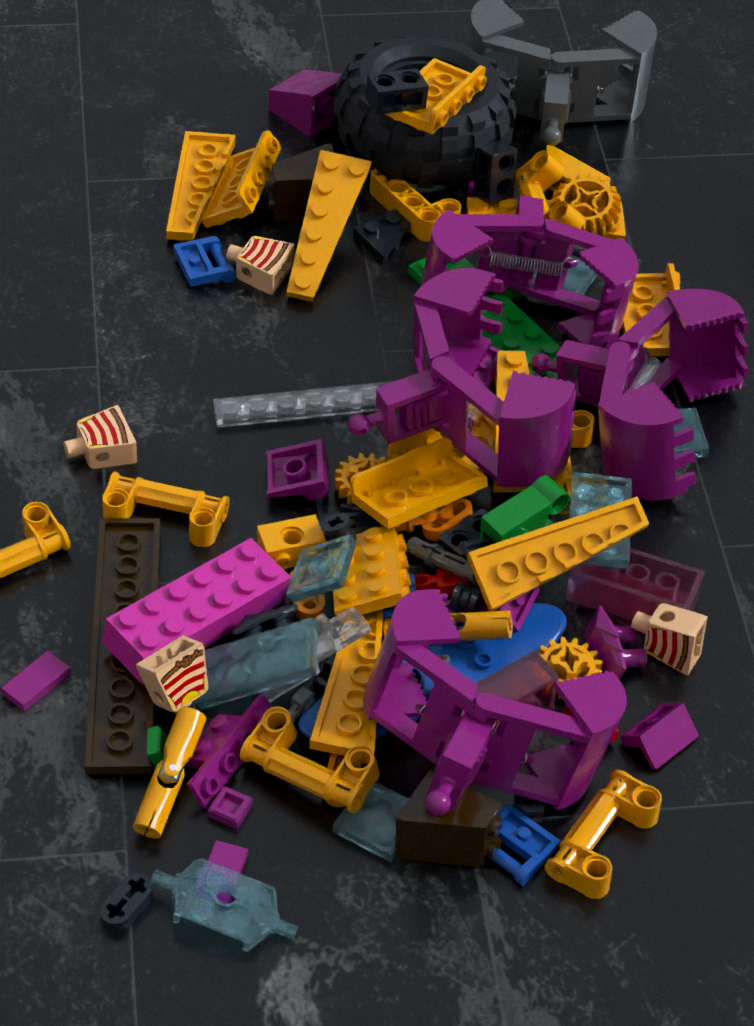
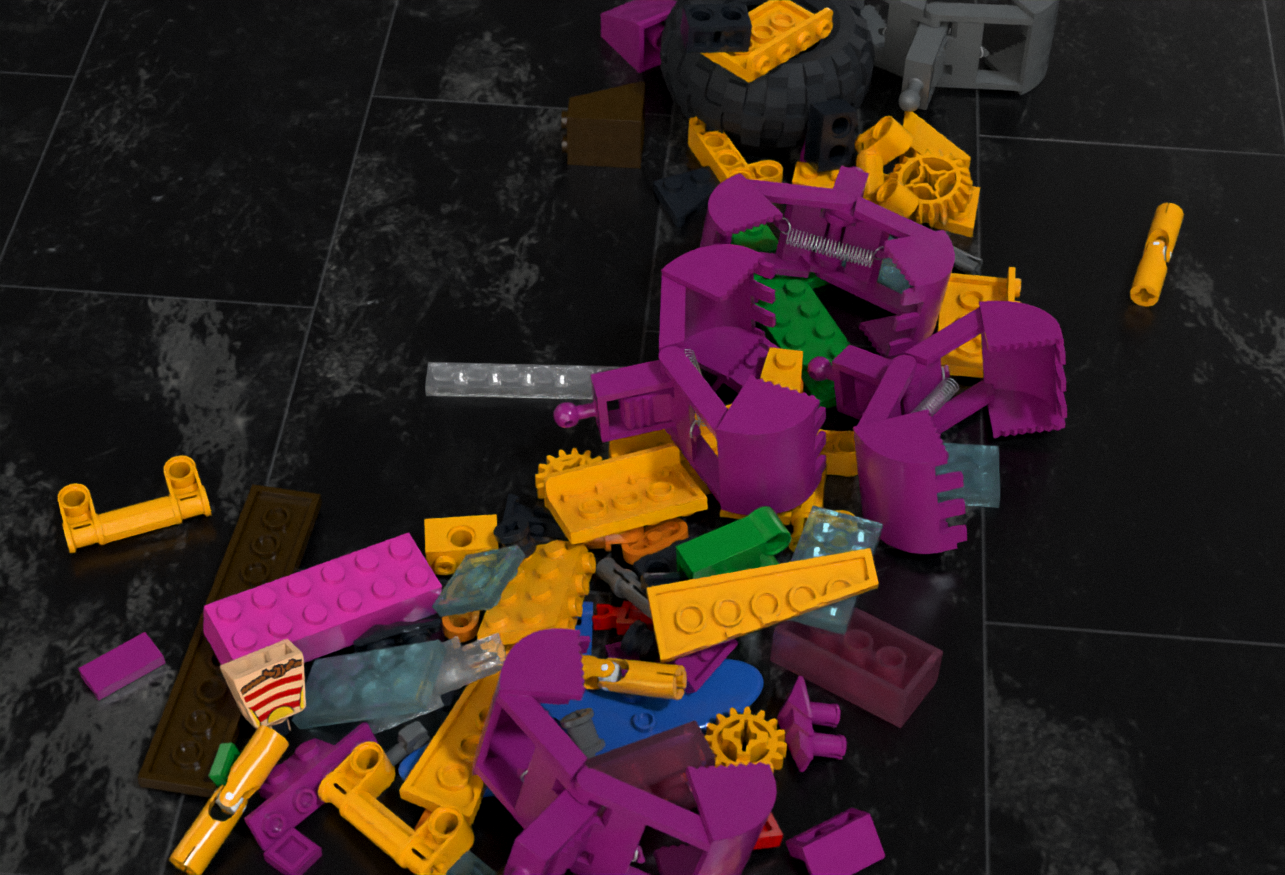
camera: 15 degrees right, 0 degrees up
light nougat torso [63,405,137,469] -> none
light orange piece [102,472,230,547] -> none
light orange wing [166,131,235,241] -> none
blue plate [173,236,237,287] -> none
light orange bracket [200,130,281,228] -> none
light nougat torso [226,236,294,295] -> none
magenta slope [266,439,330,500] -> none
light orange wing [286,150,372,302] -> none
light nougat torso [631,603,708,676] -> none

